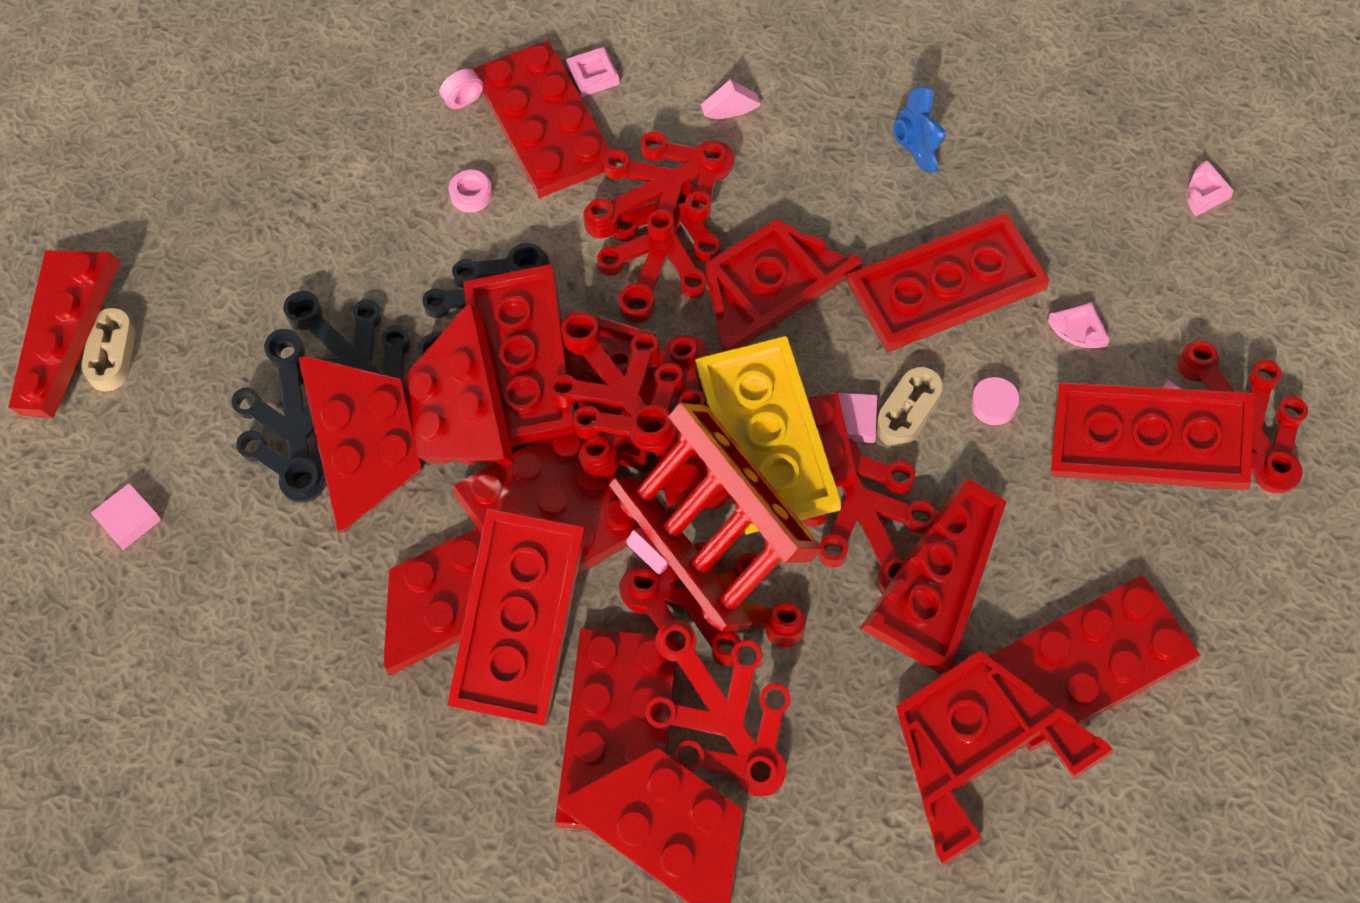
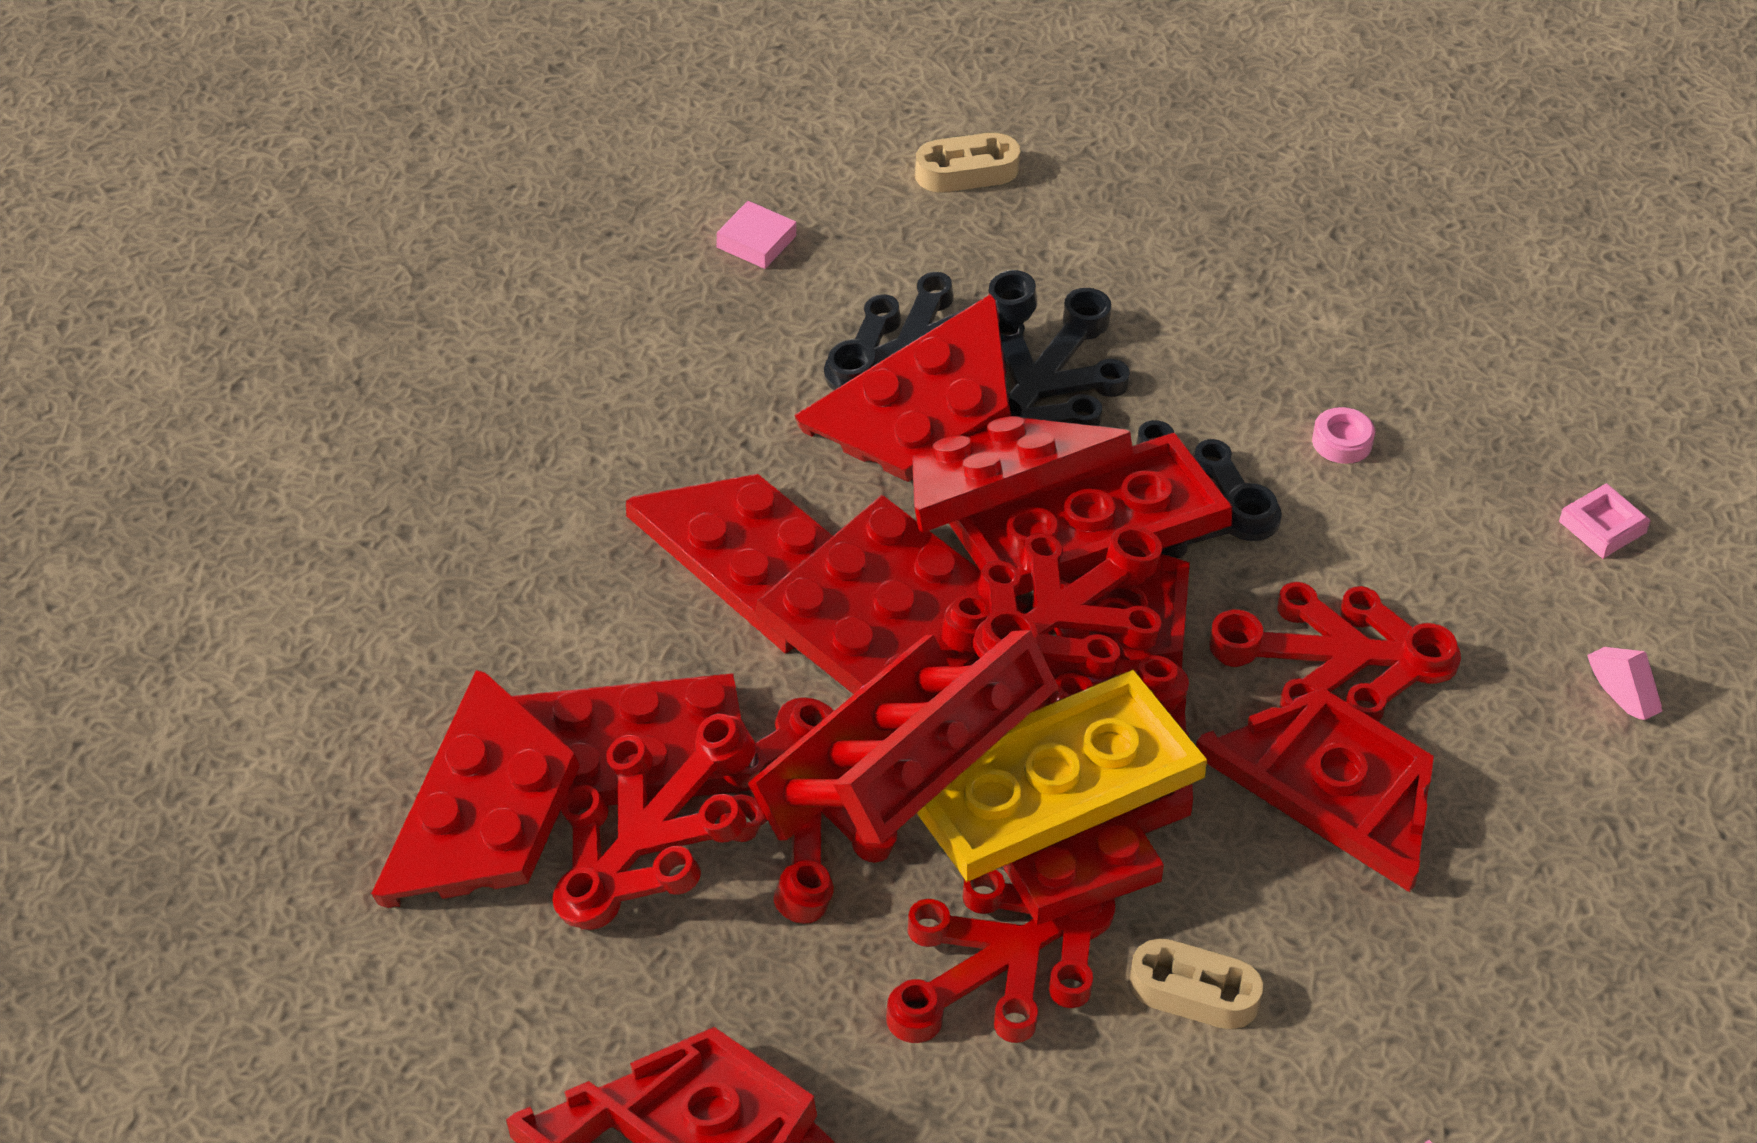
camera: 70 degrees right, 15 degrees down
red wing [8,250,121,419] -> none
bright pink tile [440,69,483,109] -> none
red plate [447,509,587,726] -> none
red plate [473,40,616,199] -> none
red plant [583,131,735,240] -> none
bright pink tile [838,393,877,443] -> none
red plate [847,212,1050,353] -> none
red wing [859,478,1007,674] -> none
blue plate [893,86,947,173] -> none
bright pink tile [971,377,1019,425] -> none

